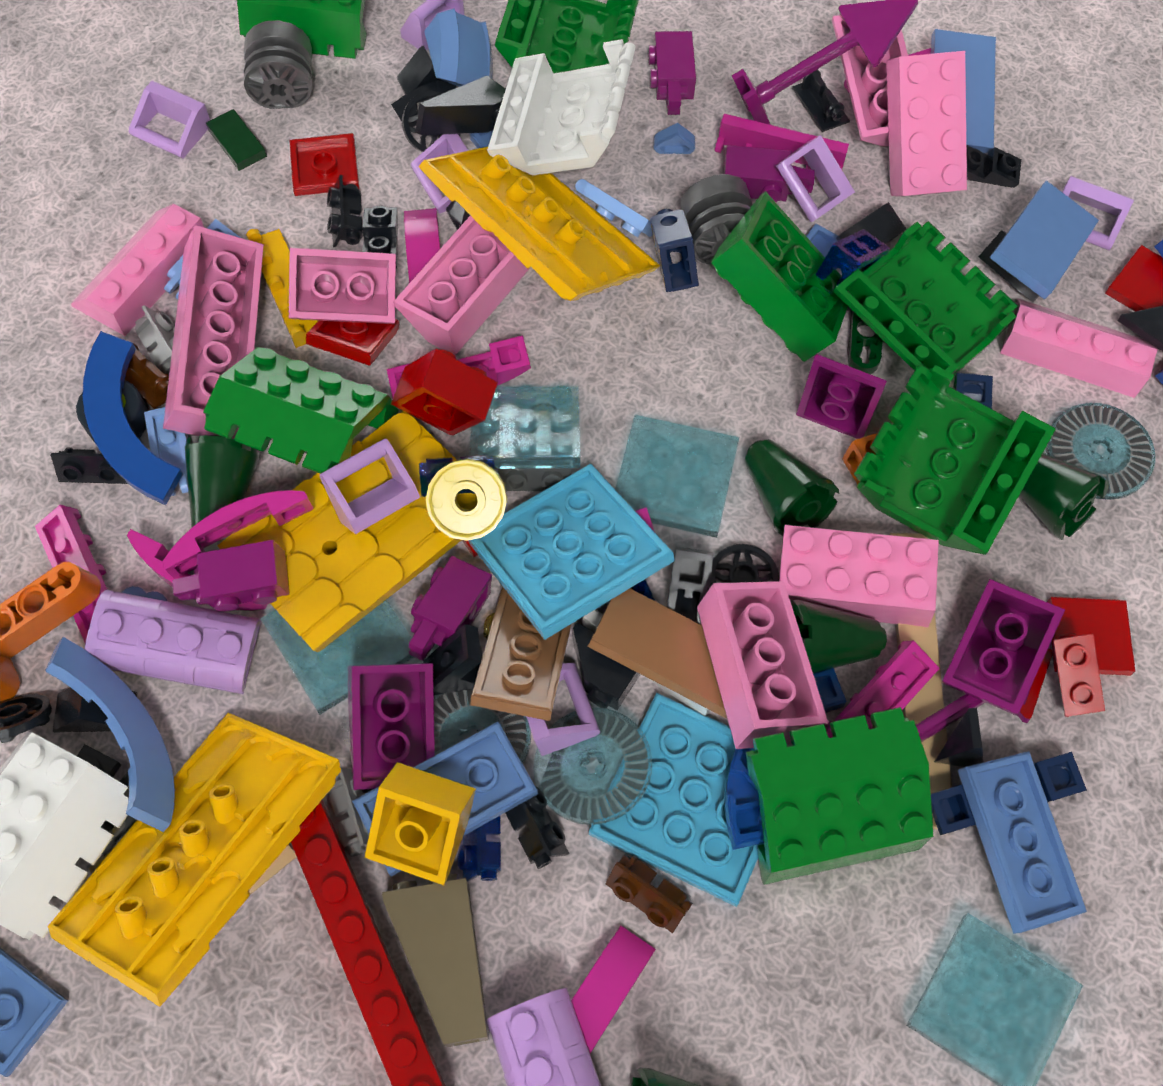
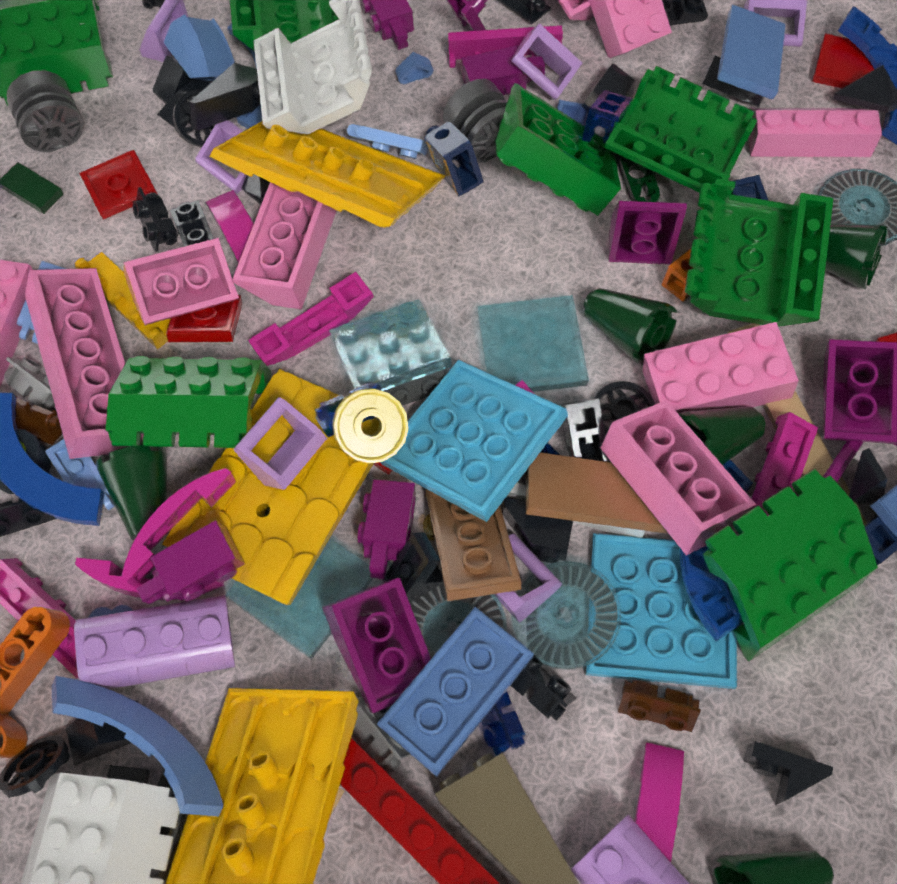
camera: 15 degrees left, 0 degrees up
yellow slope [364,762,476,885] -> none
red brick [391,348,498,435] -> none
none -> black slope [744,741,833,805]

